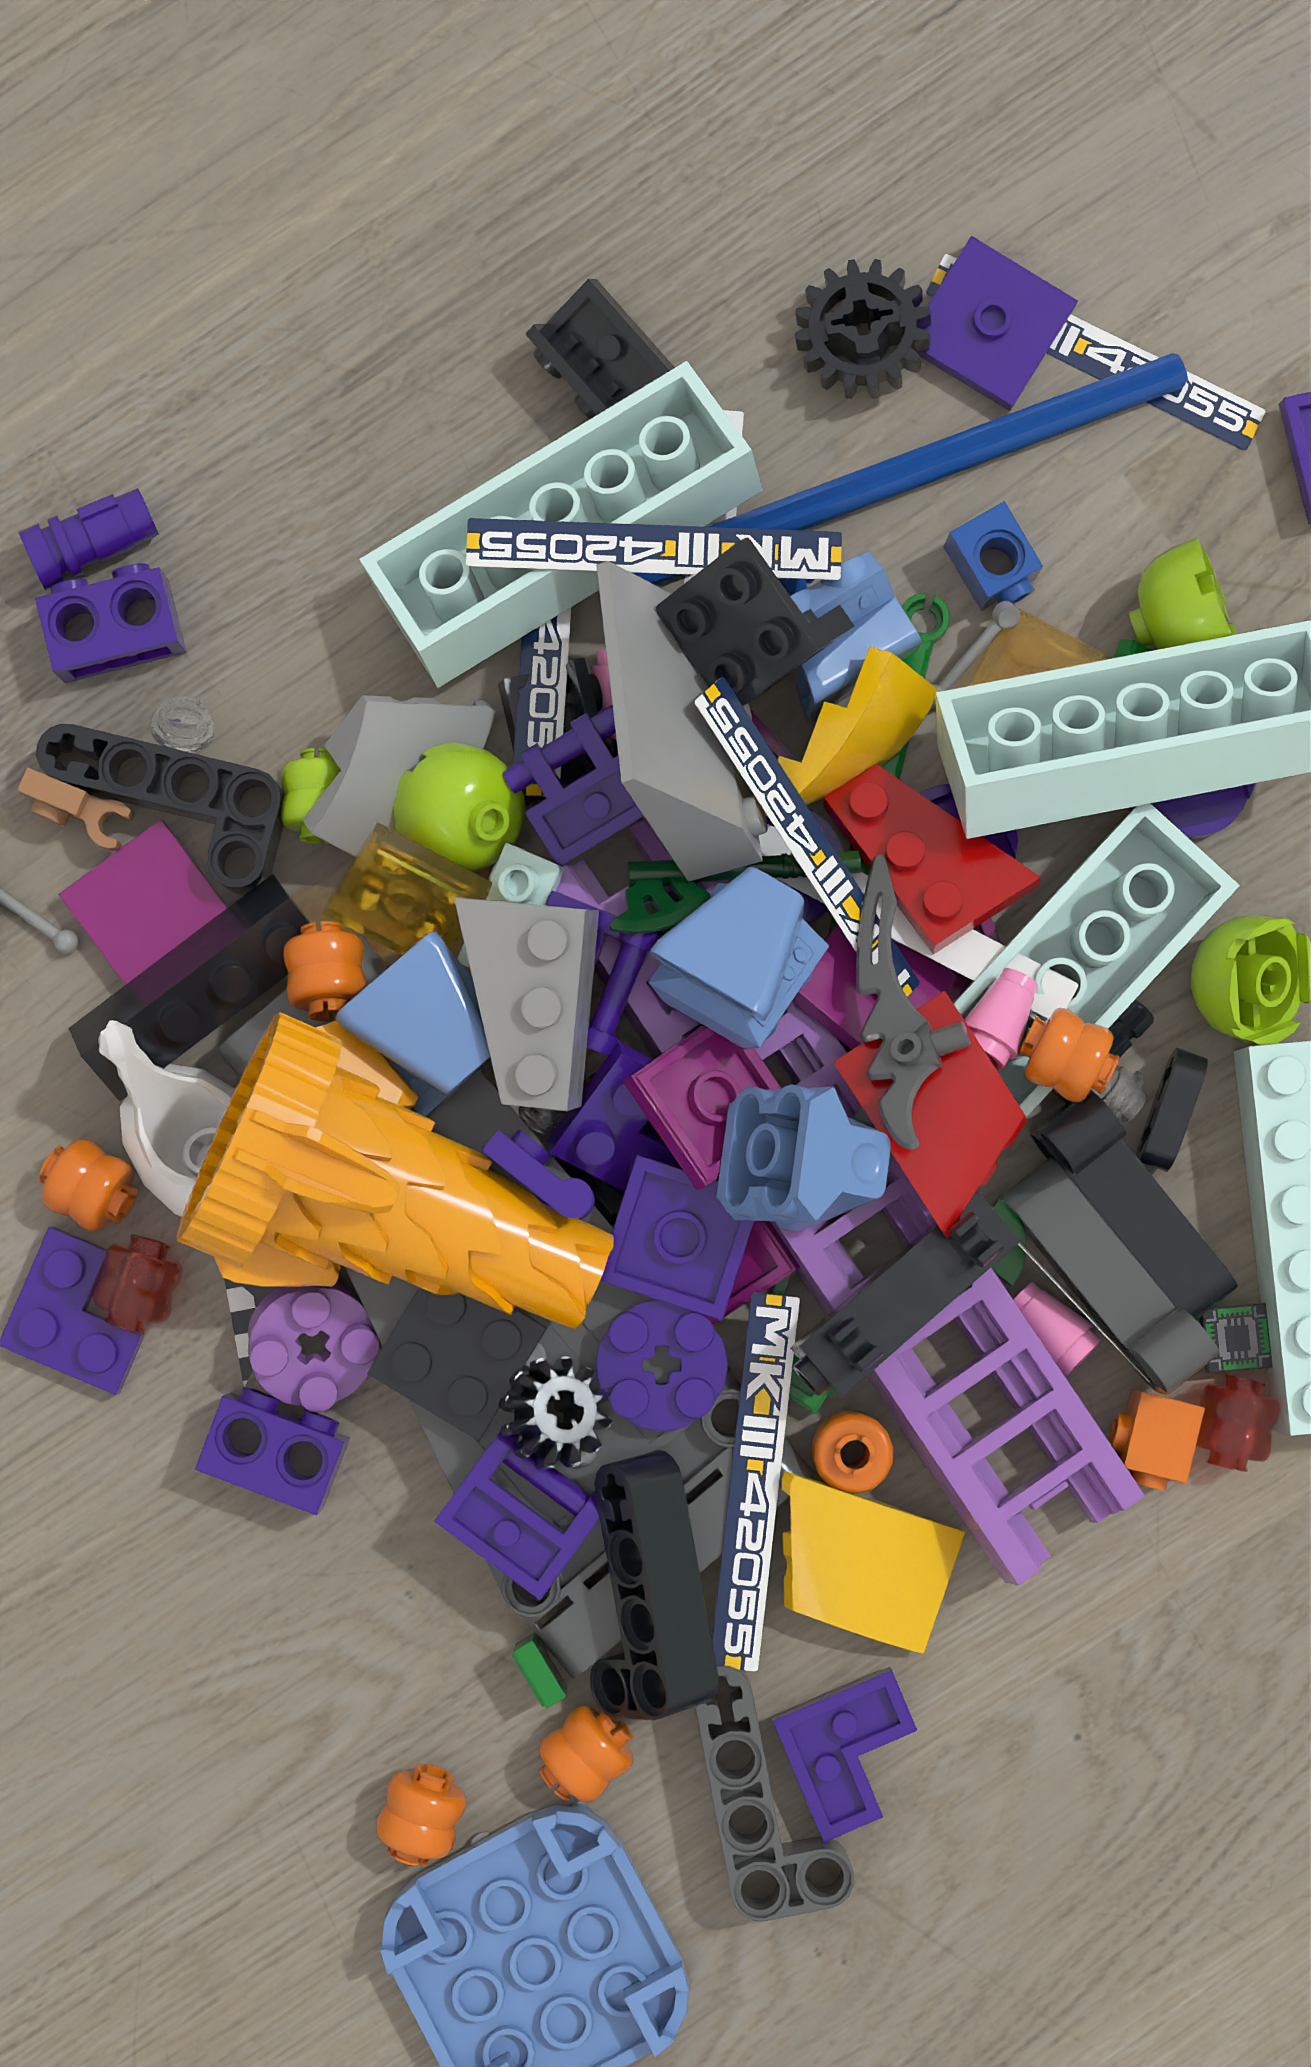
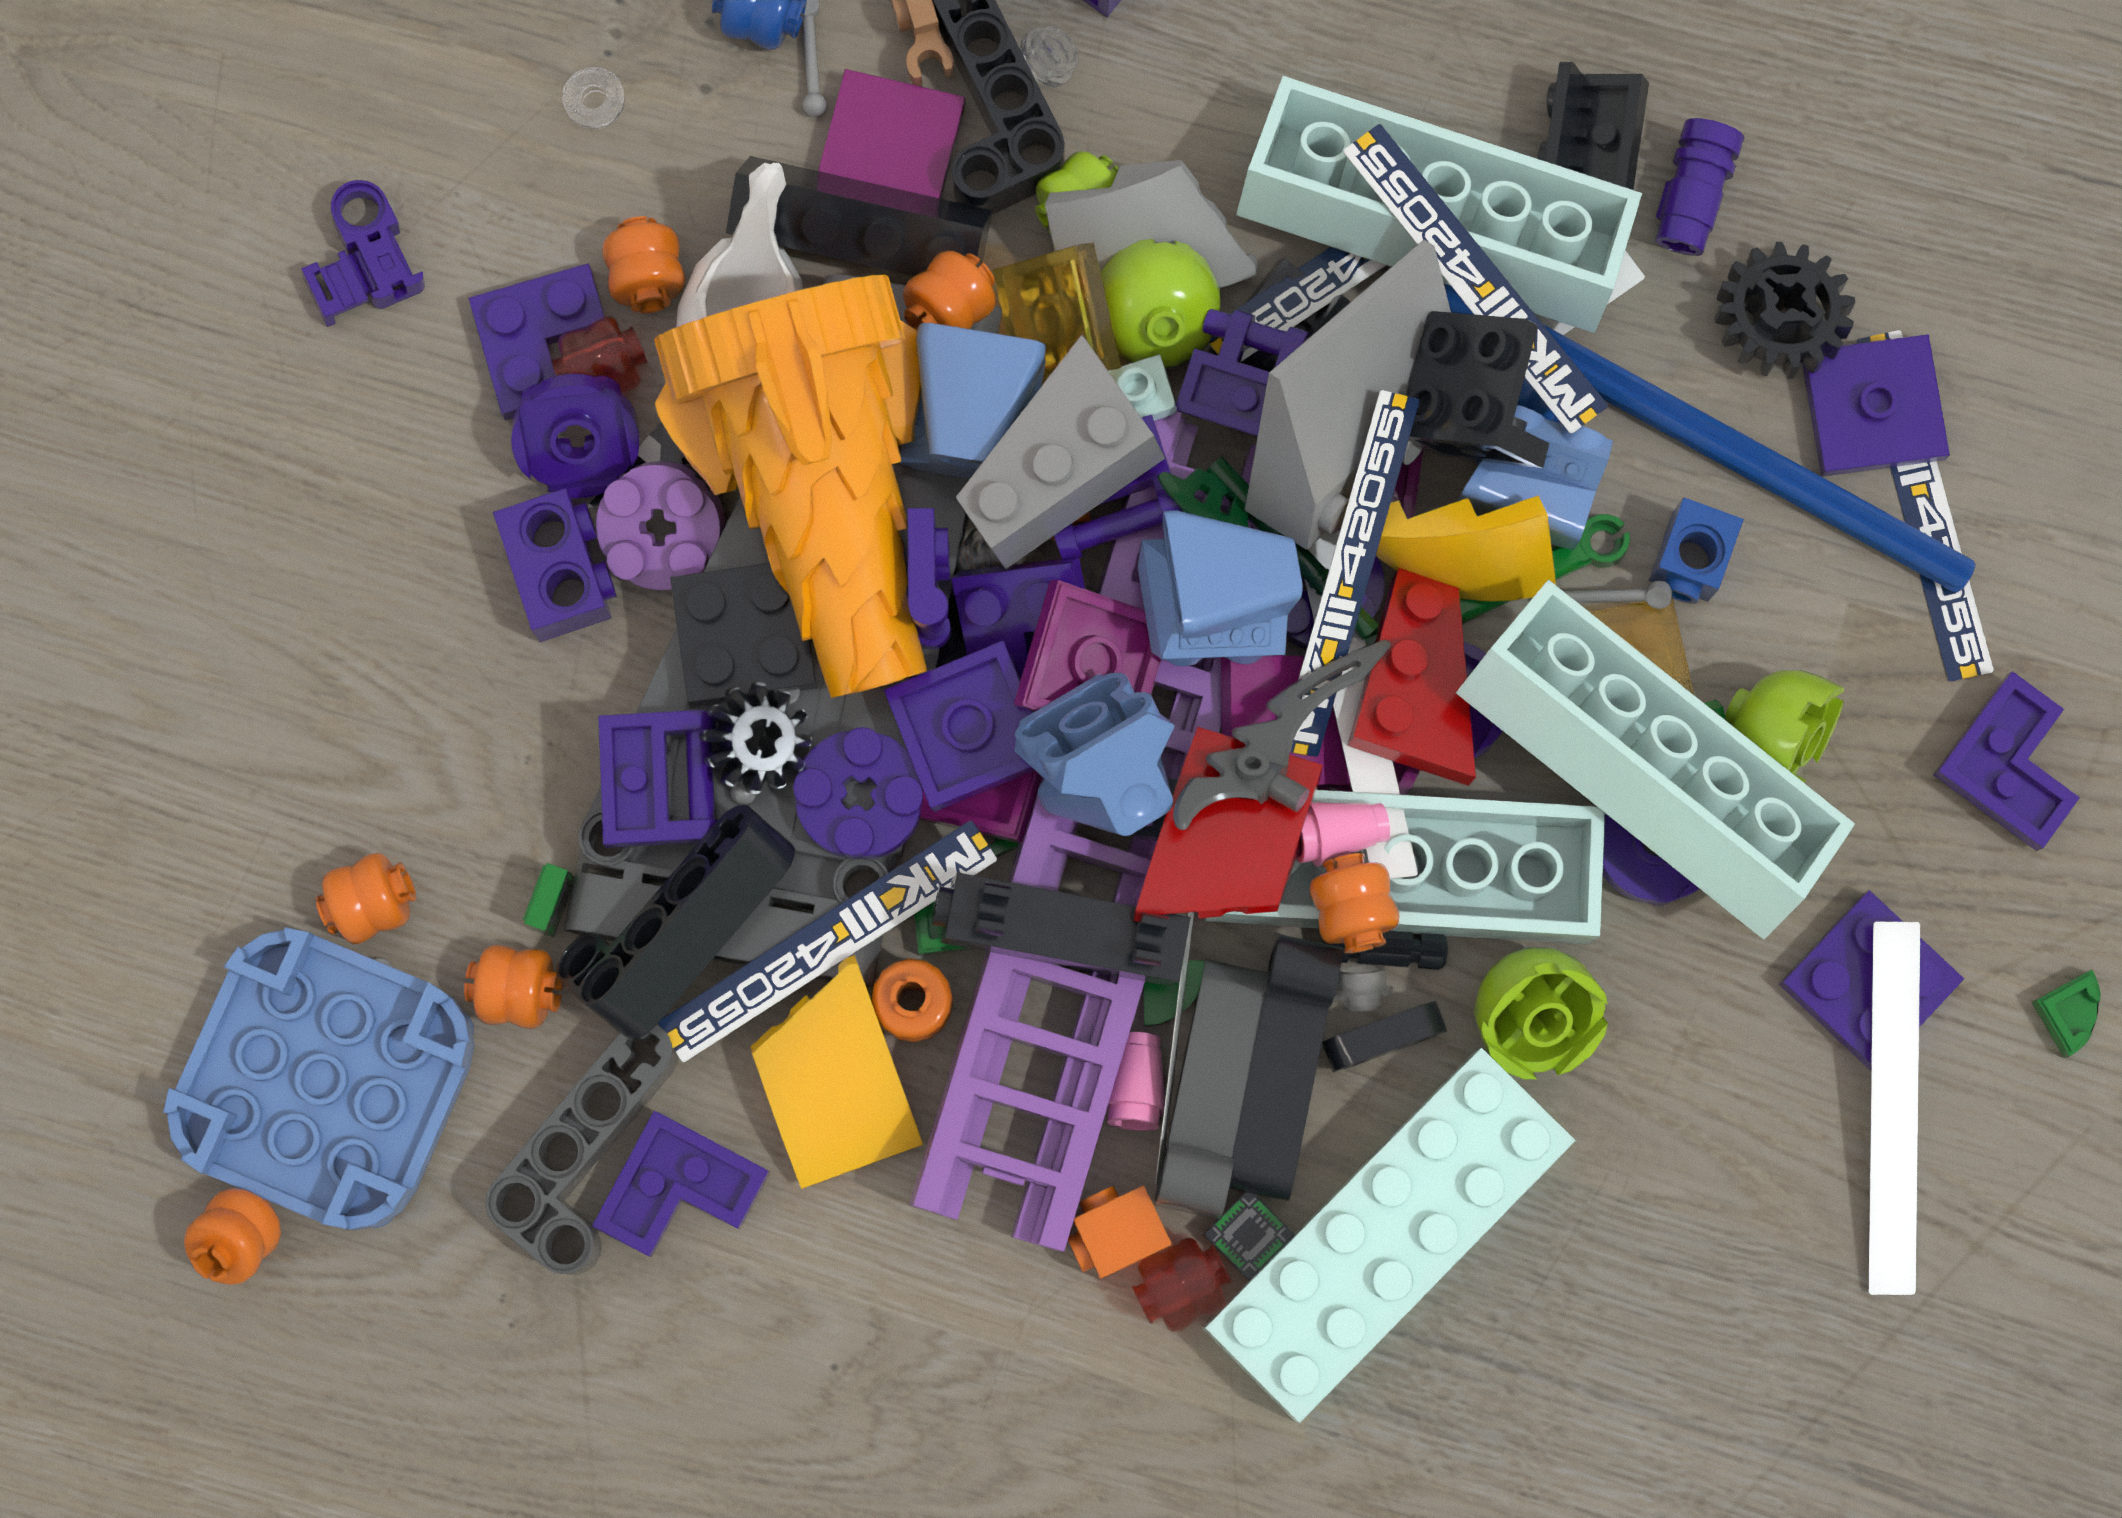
camera: 55 degrees right, 5 degrees down
none -> dark purple plate [511,374,639,498]
none -> dark purple axle [1655,118,1745,256]

